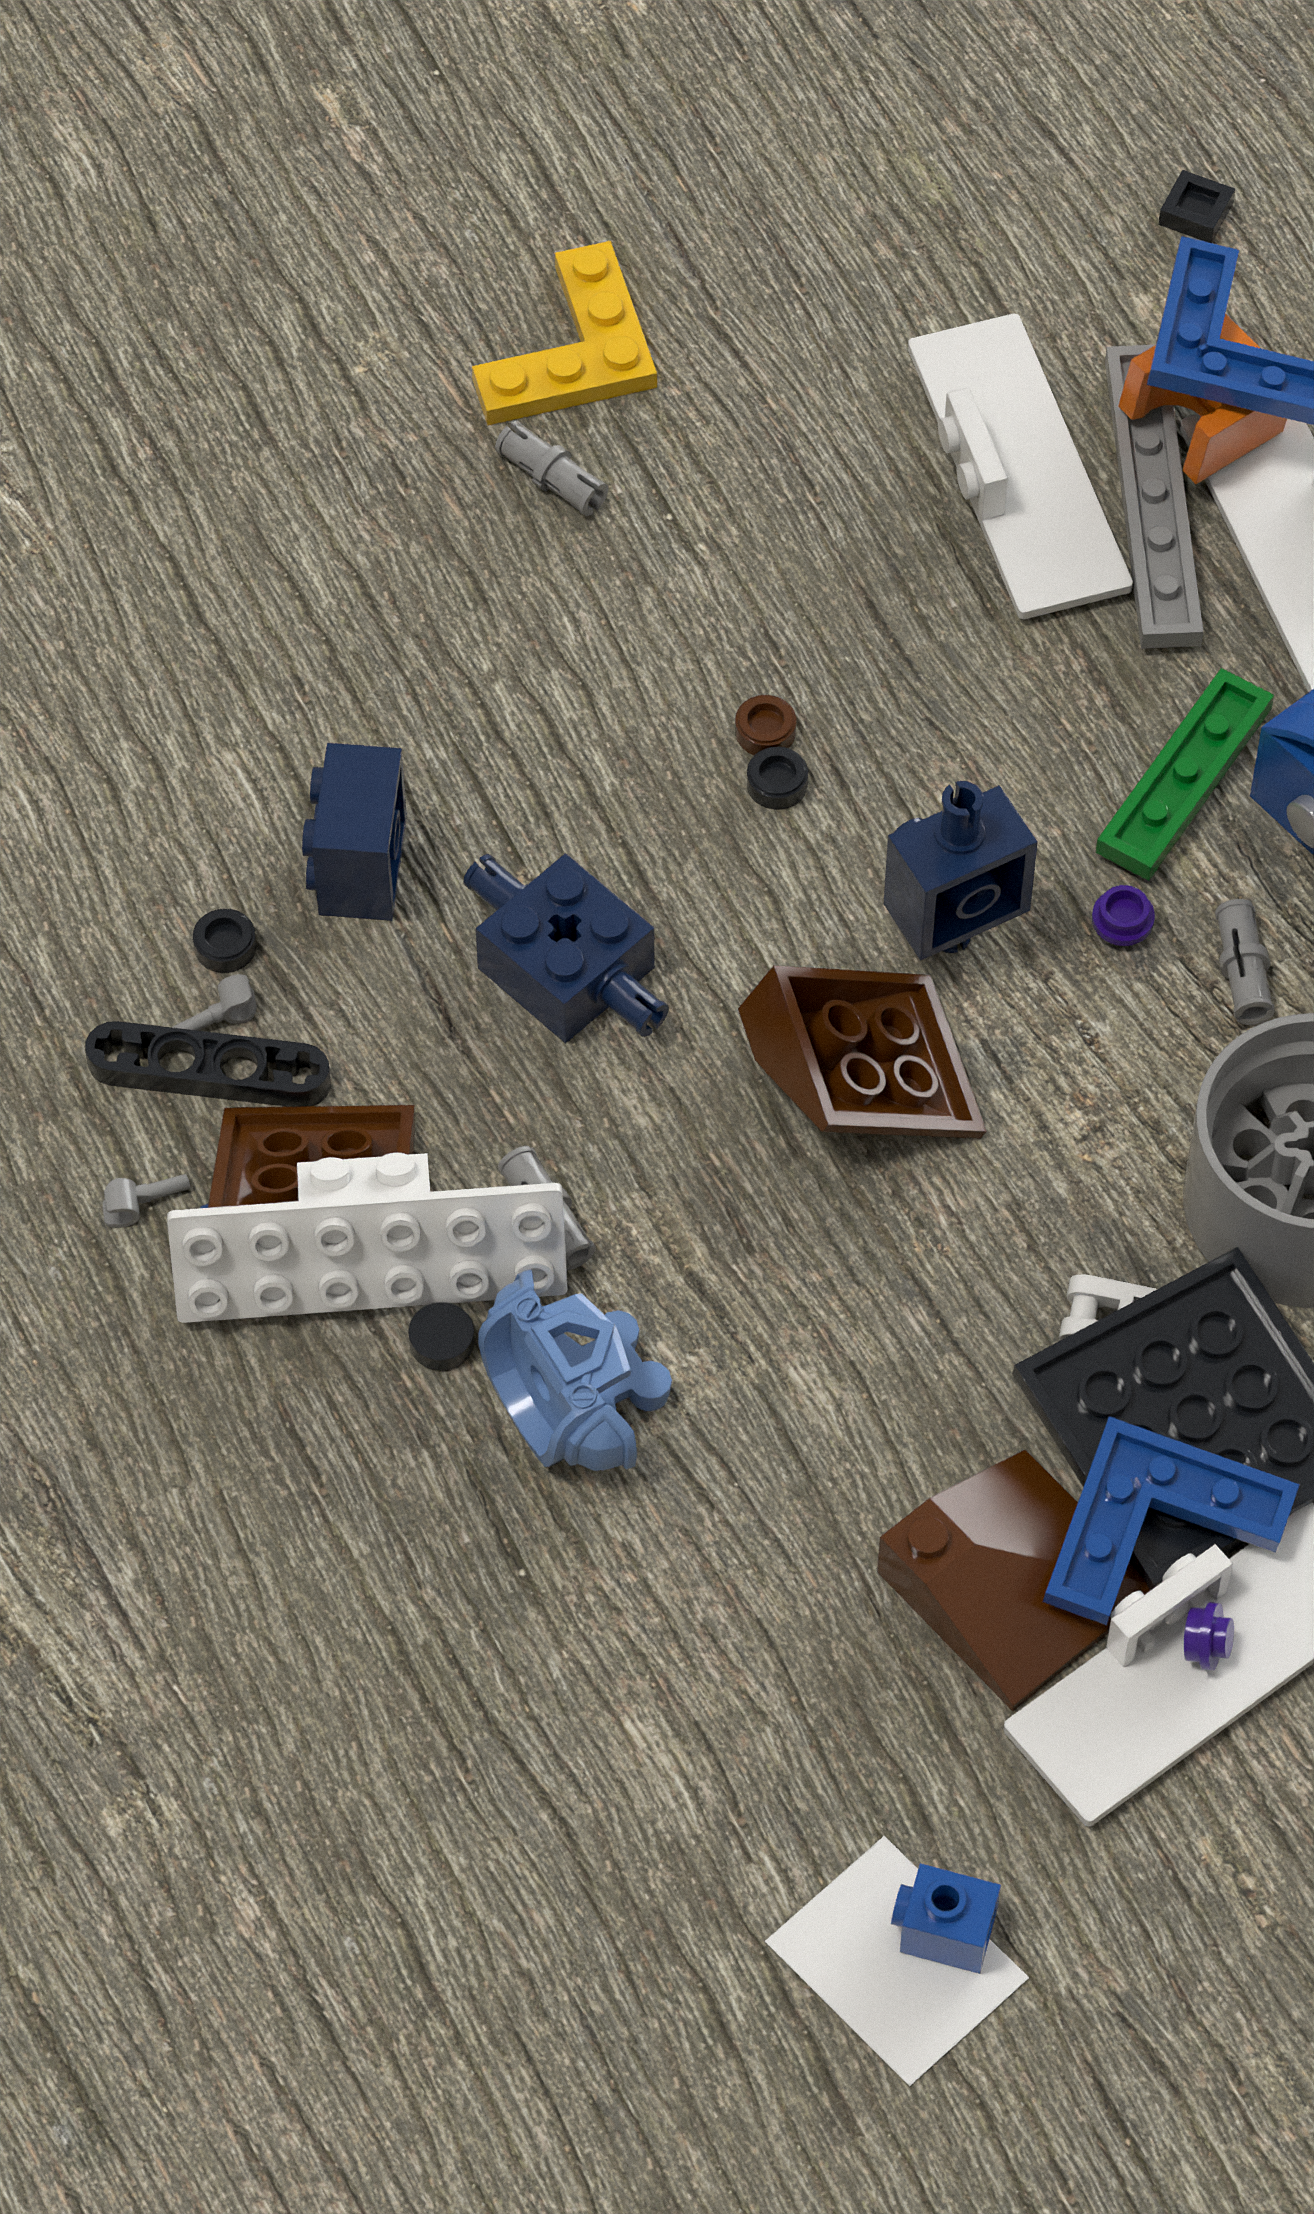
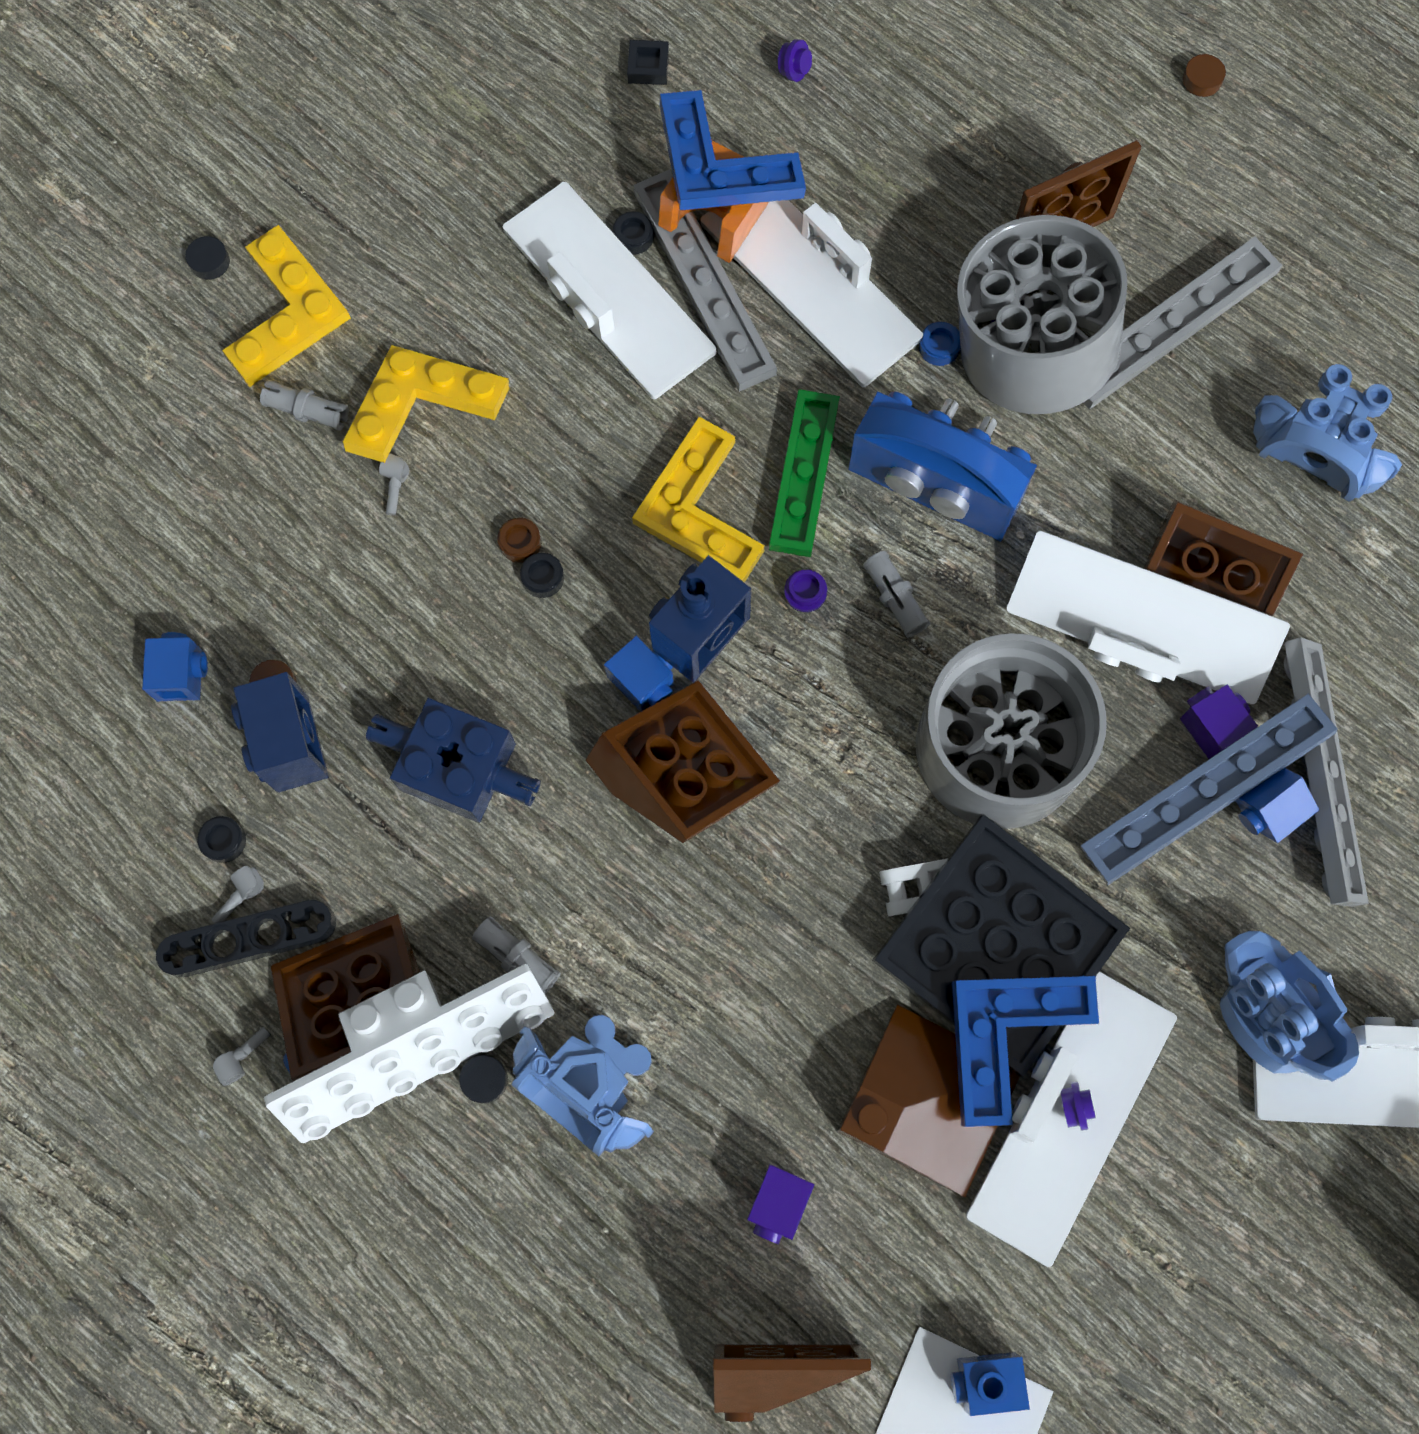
camera: 20 degrees left, 15 degrees up
none -> blue brick [142,632,208,702]
none -> black tile [185,236,230,280]
none -> yellow plate [343,345,509,463]
none -> light grey hand [379,453,410,515]
none -> blue brick [604,635,674,712]
none -> black tile [613,211,654,255]
none -> yellow plate [632,417,765,582]
none -> reddish brown slope [713,1344,871,1422]
none -> dark purple brick [747,1165,815,1245]

